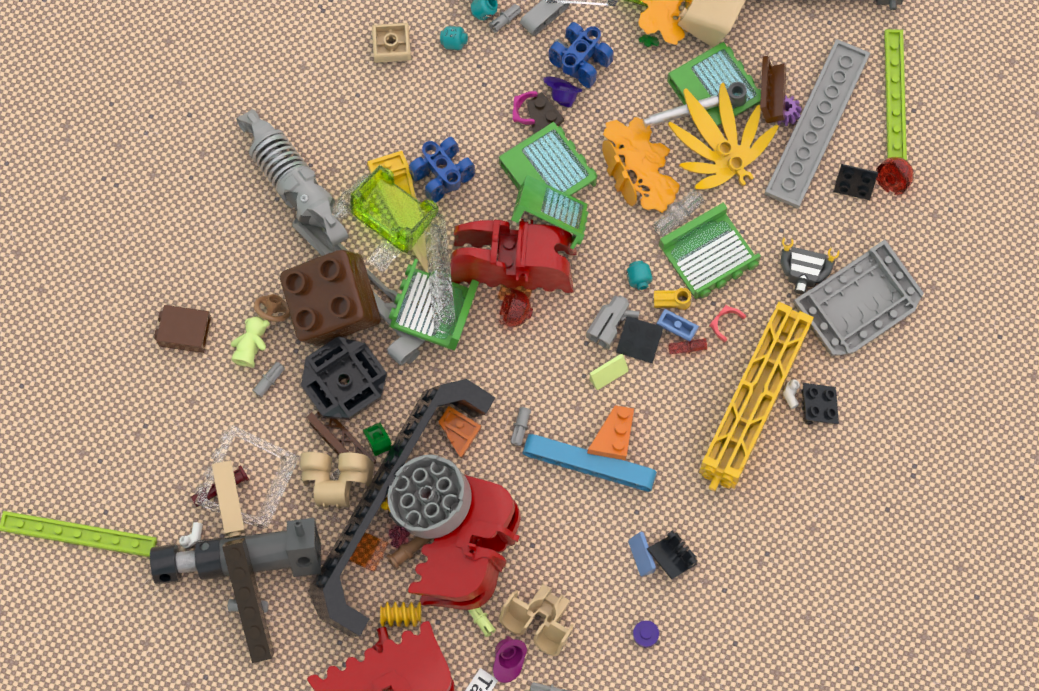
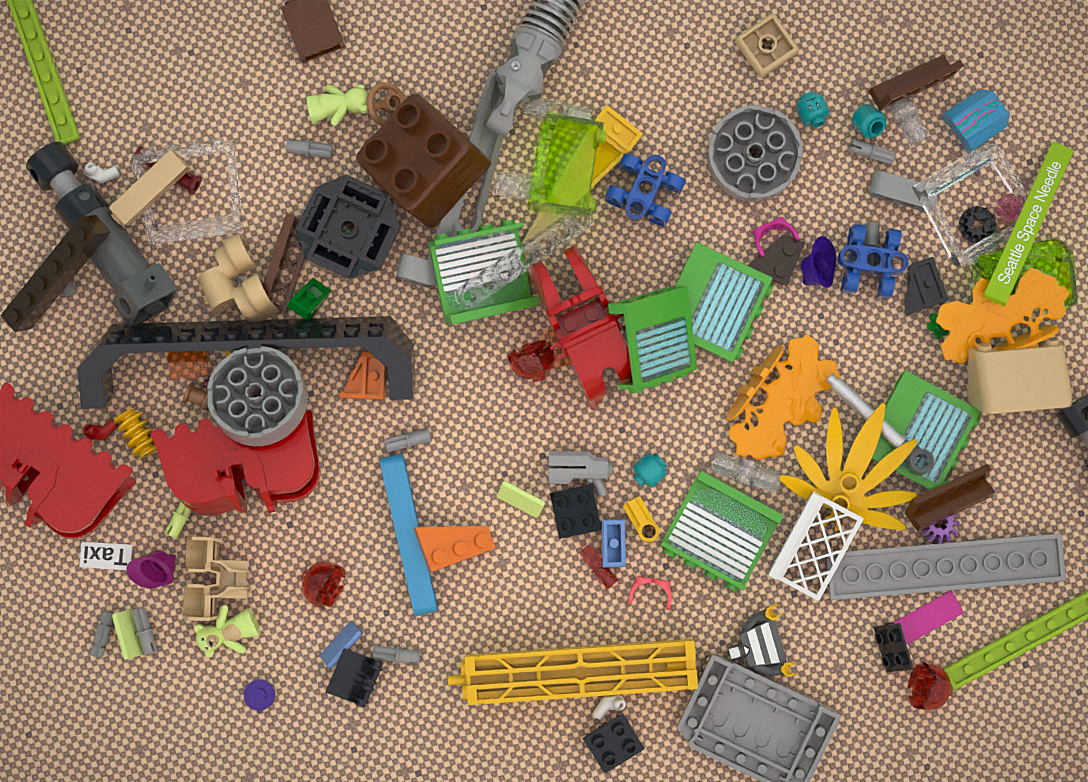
camera: 65 degrees right, 15 degrees up
none -> yellowish green piece [194,605,260,657]
none -> clear red cylinder [301,561,346,610]
none -> light grey axle [373,645,420,665]
none -> light grey brick [707,105,803,202]
none -> white fence [768,490,864,601]
none -> dark pink sticker [894,590,964,645]
none -> black wing [904,257,949,316]

